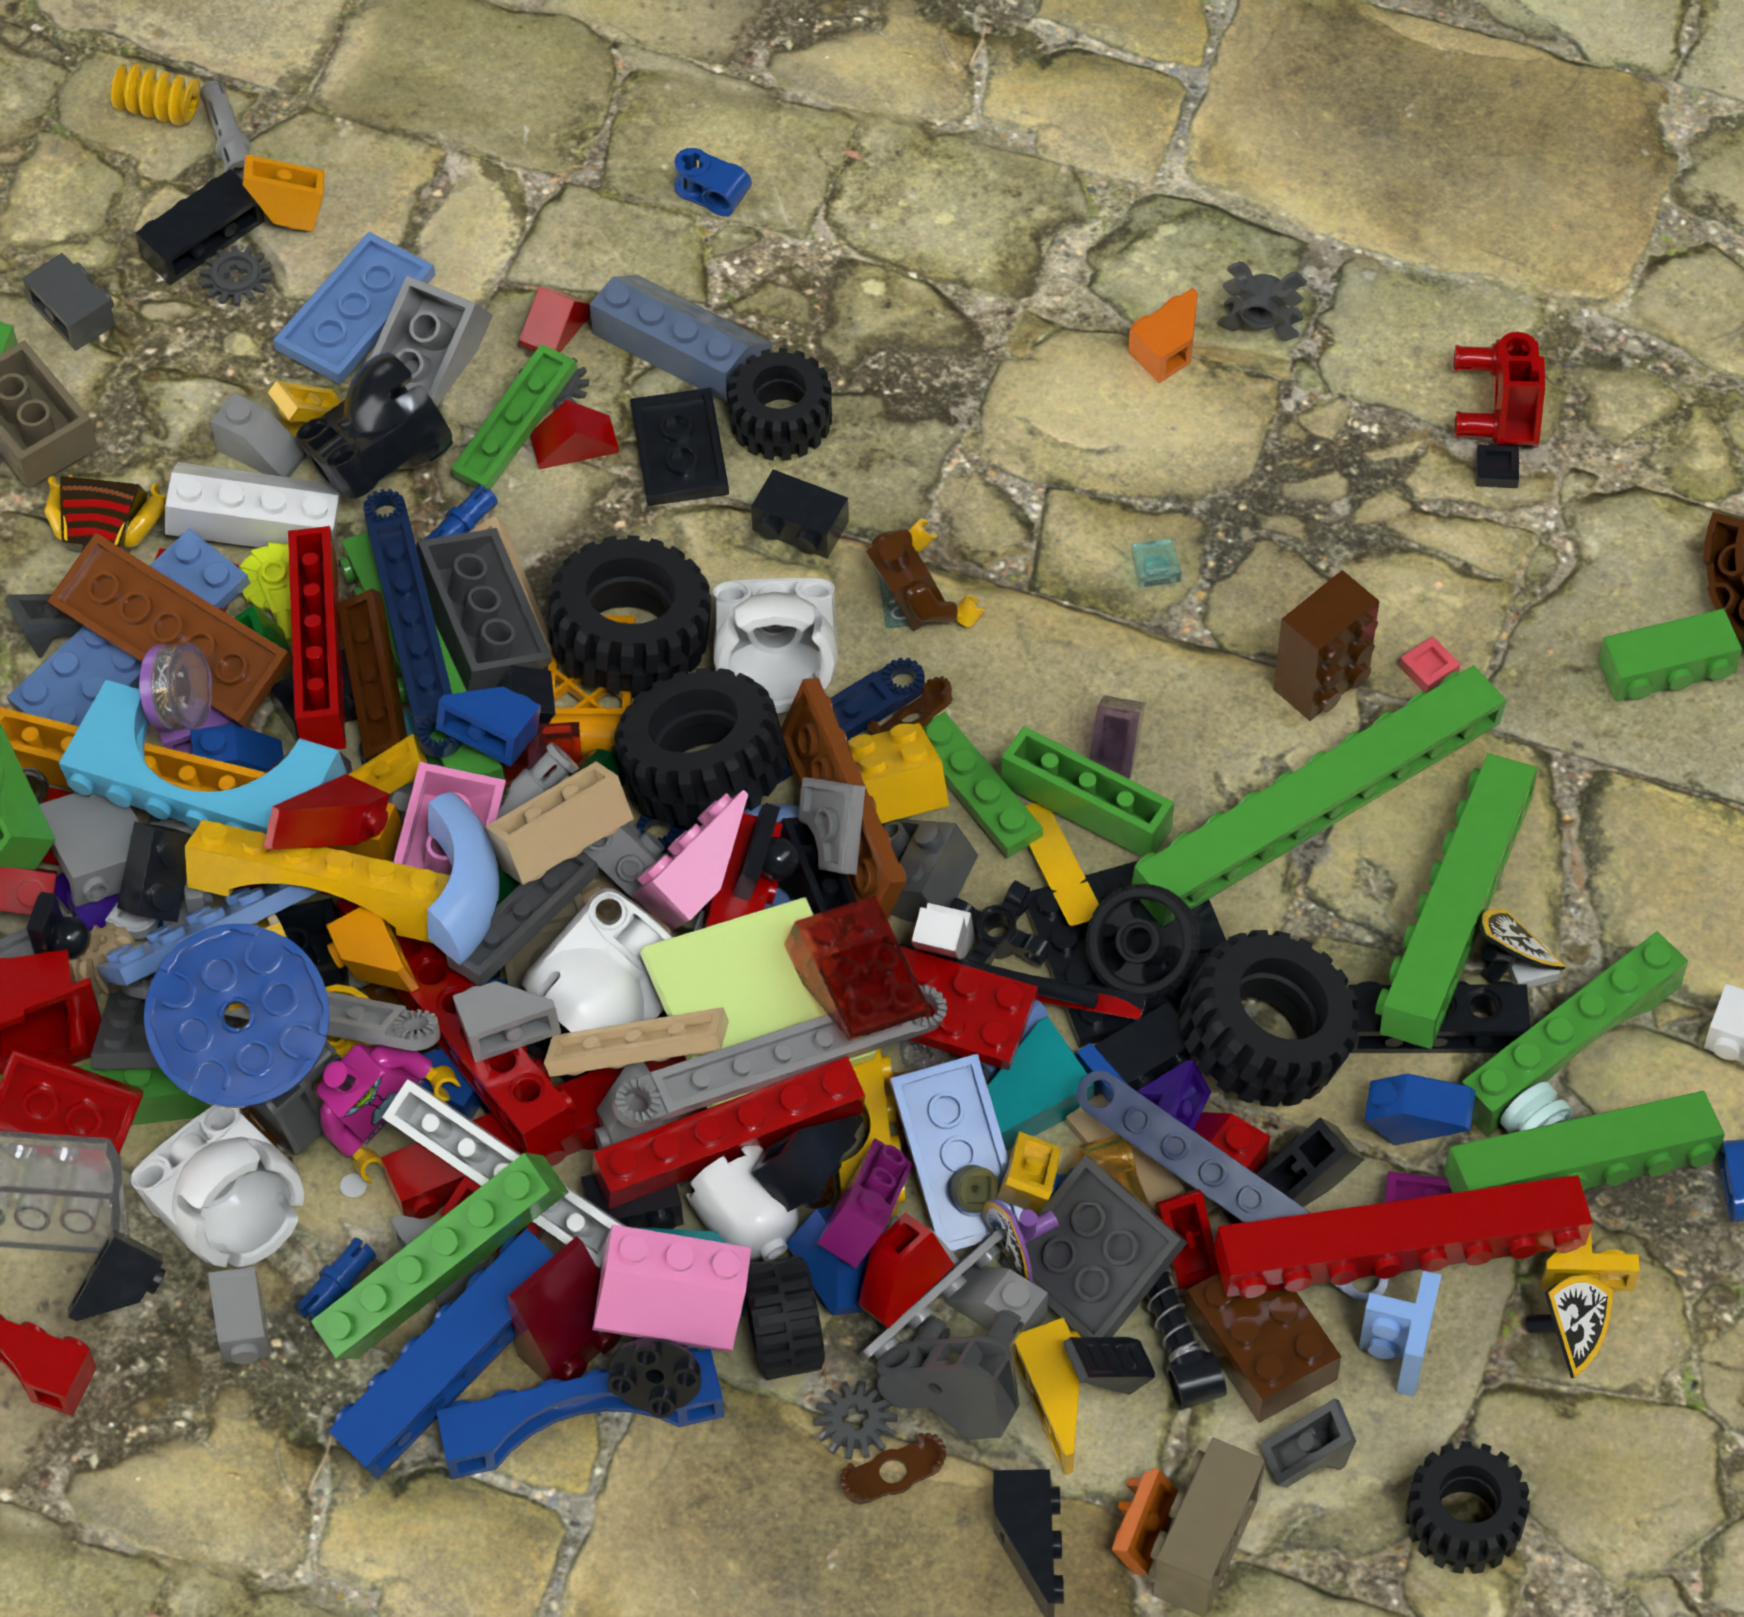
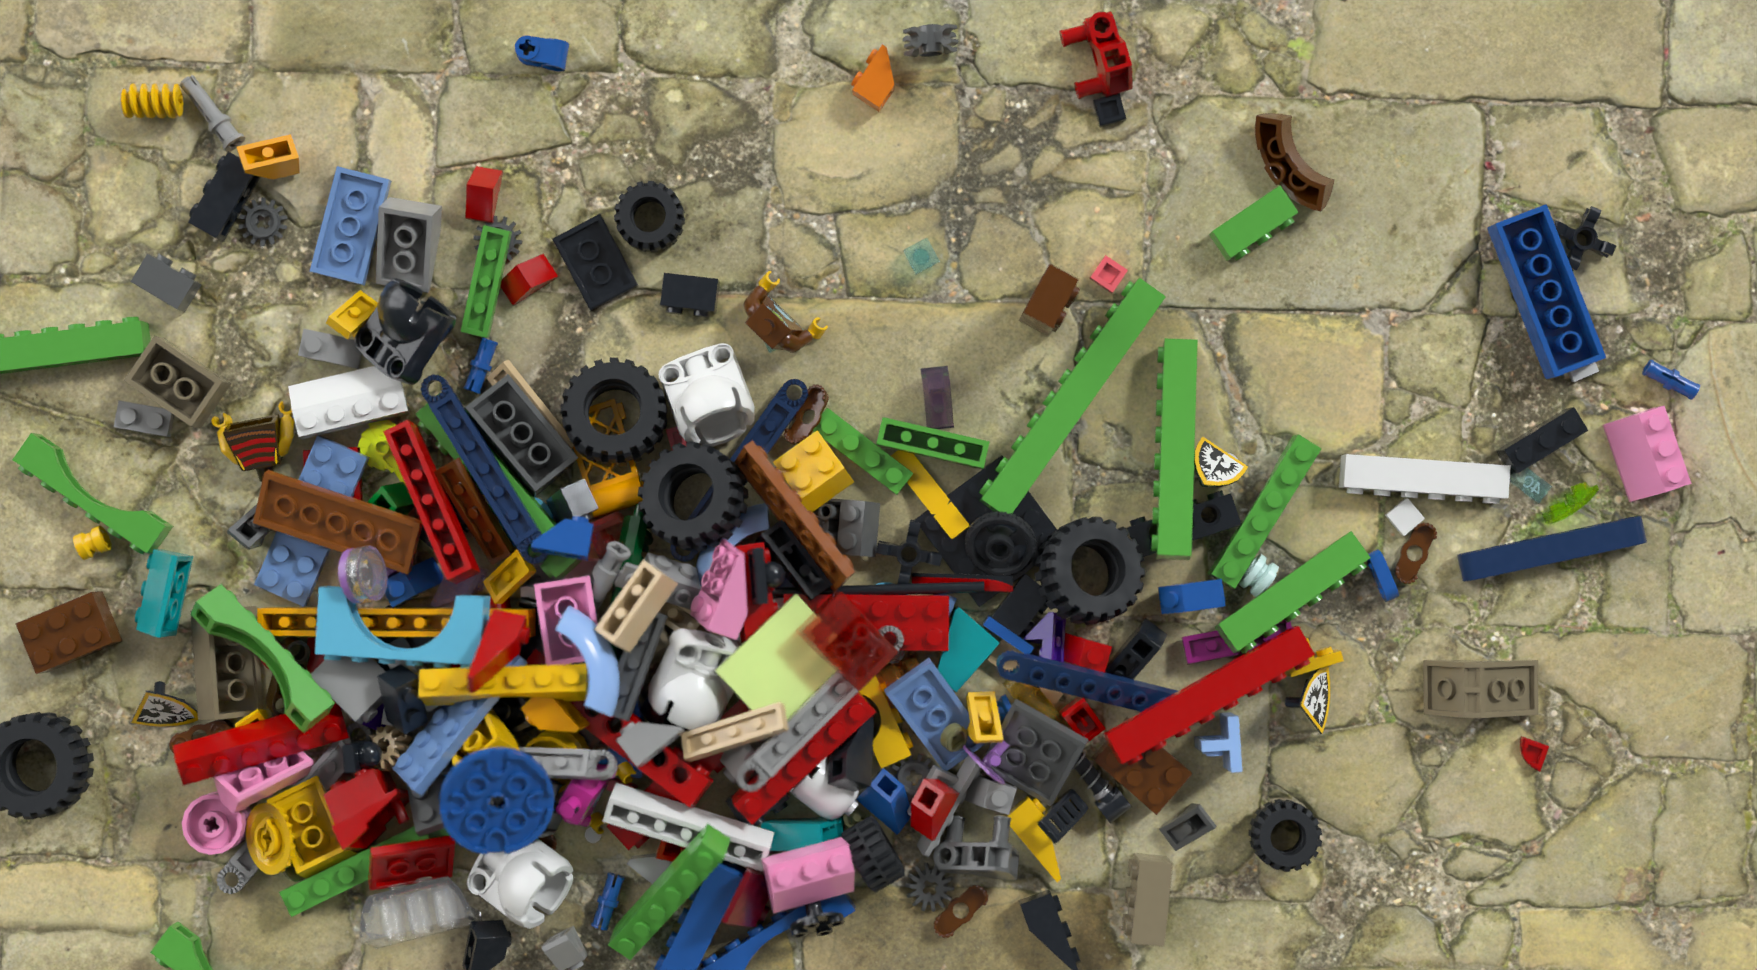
camera: 15 degrees left, 30 degrees up
sand blue slope [590,275,772,403] -> none
light grey tile [798,777,865,875] -> none
magenta slope [817,1138,913,1268] -> none
white slope [912,903,975,959] -> none
orange plate [1111,1468,1179,1576] -> none

